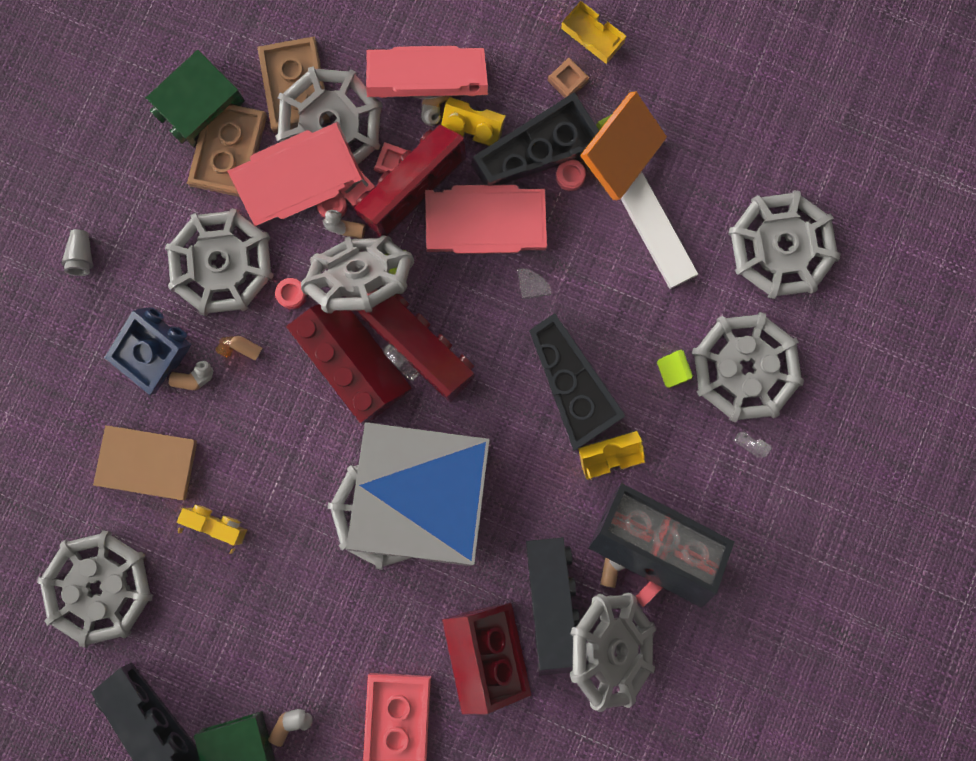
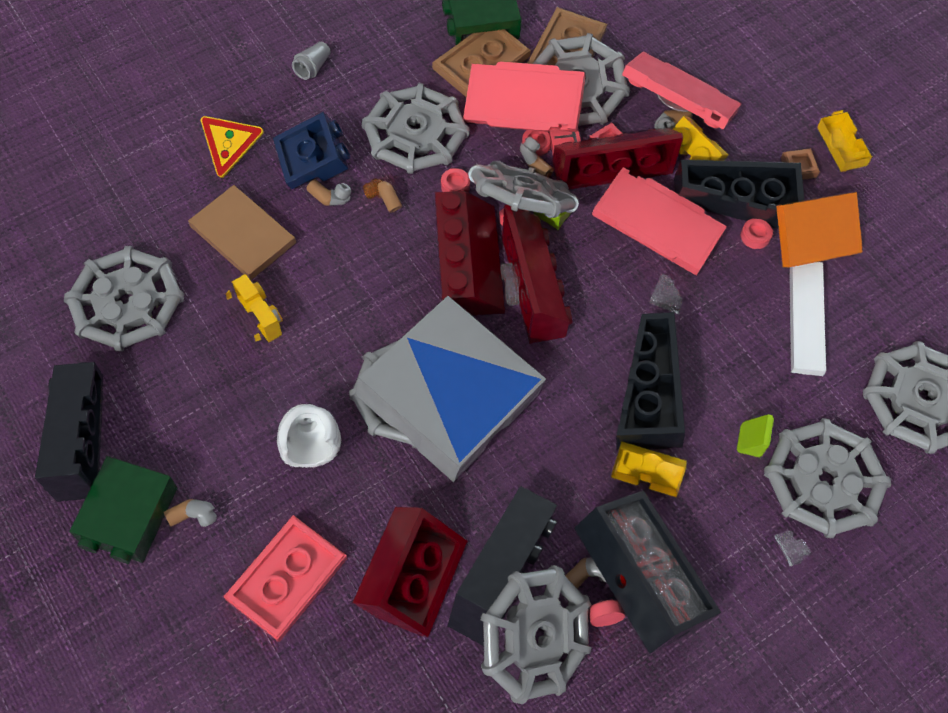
camera: 25 degrees right, 20 degrees down
none -> piece [201,116,264,178]
none -> white piece [277,404,341,468]

